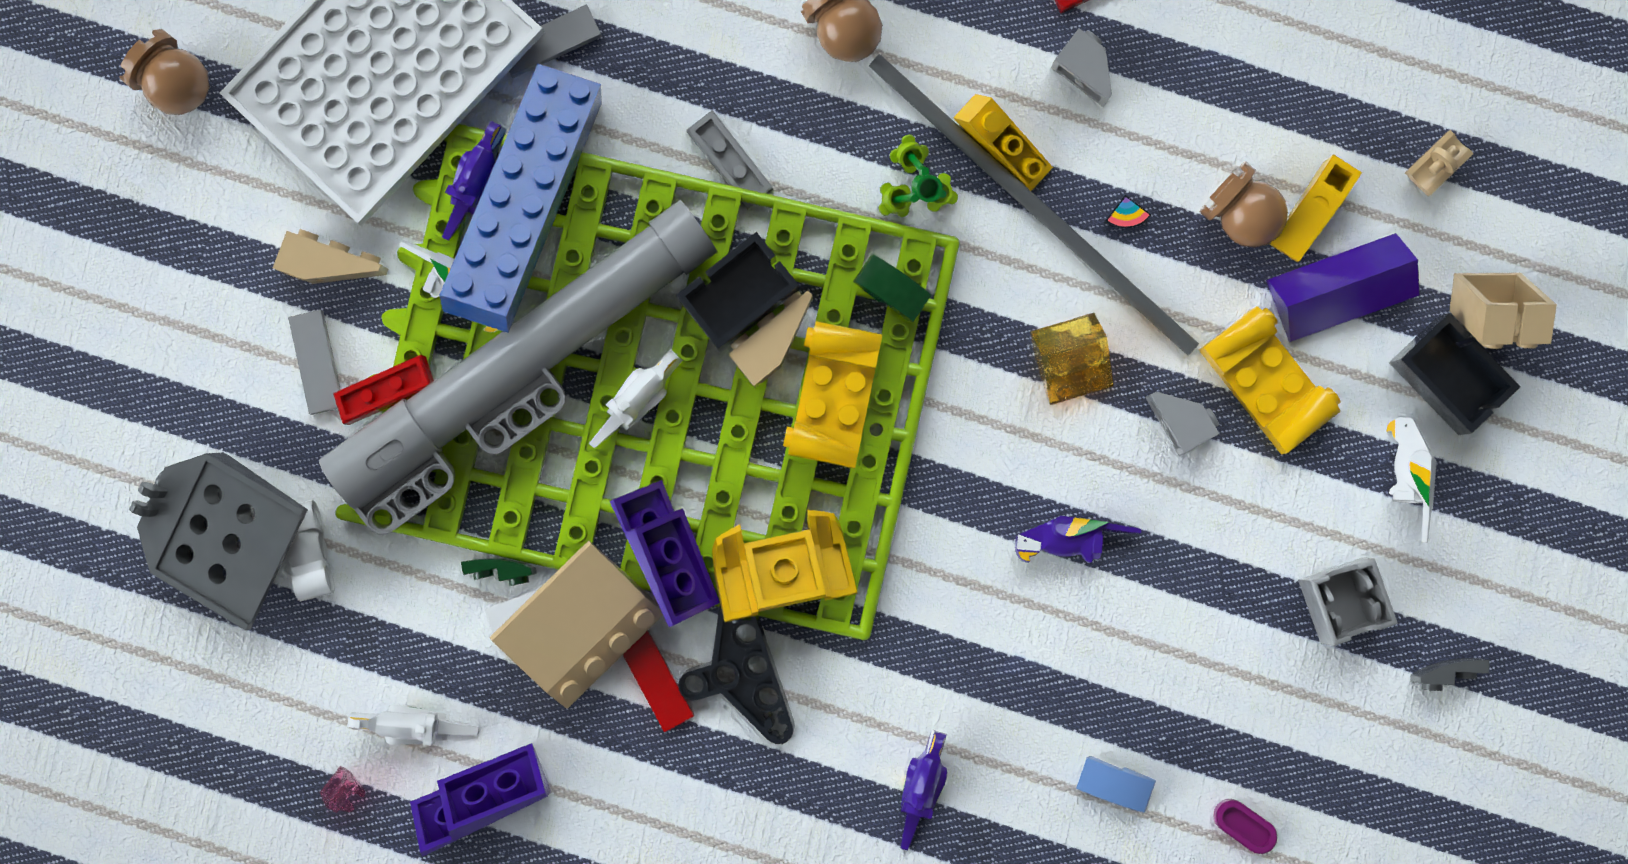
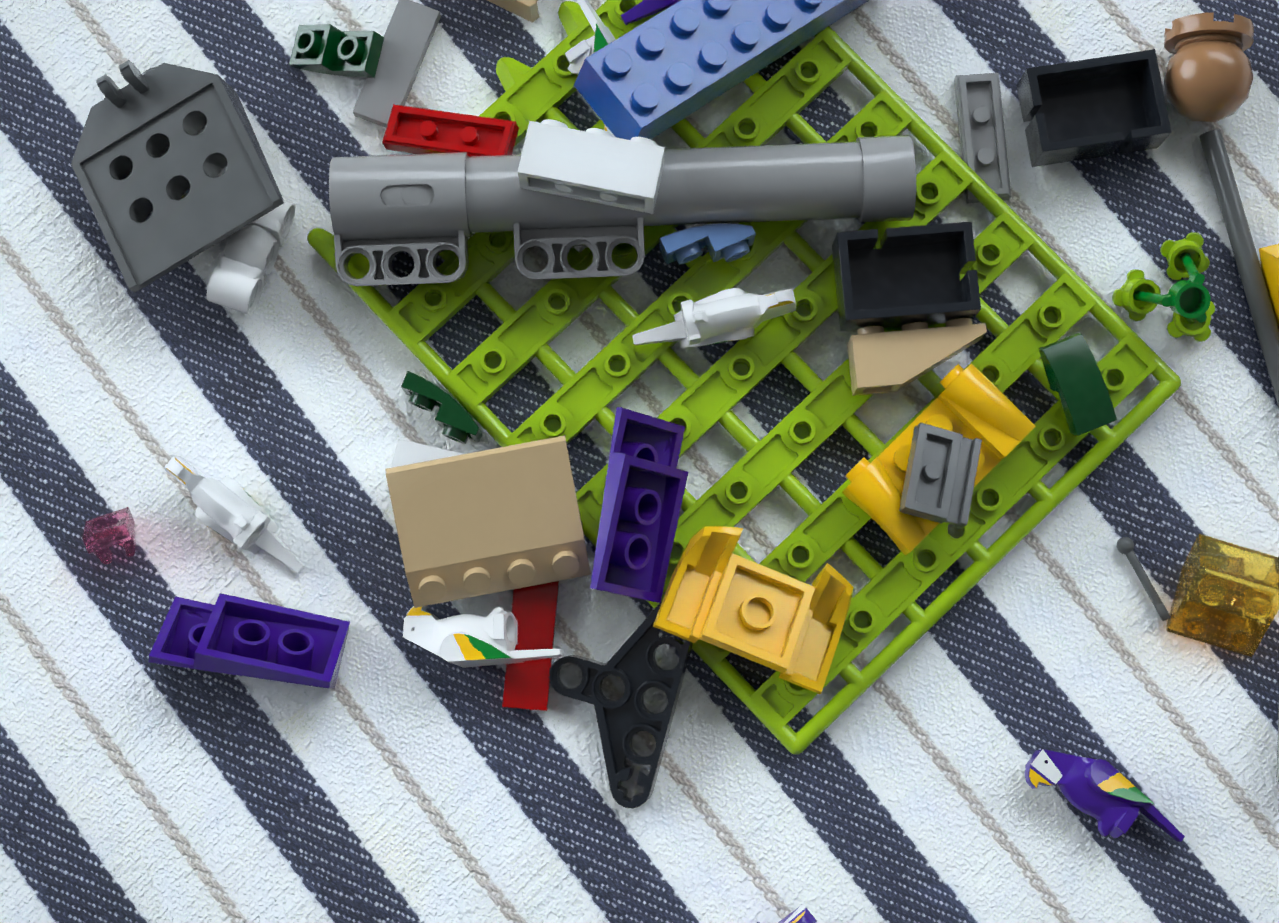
camera: 30 degrees right, 5 degrees down
none -> dark green slope [289,24,384,78]
none -> white animal [403,606,564,668]
none -> white brick [518,119,665,214]
none -> medium blue slope [659,224,756,264]
none -> dark grey plate [899,422,982,529]
none -> black piece [1016,49,1172,167]
none -> dark grey hinge [1116,537,1171,621]

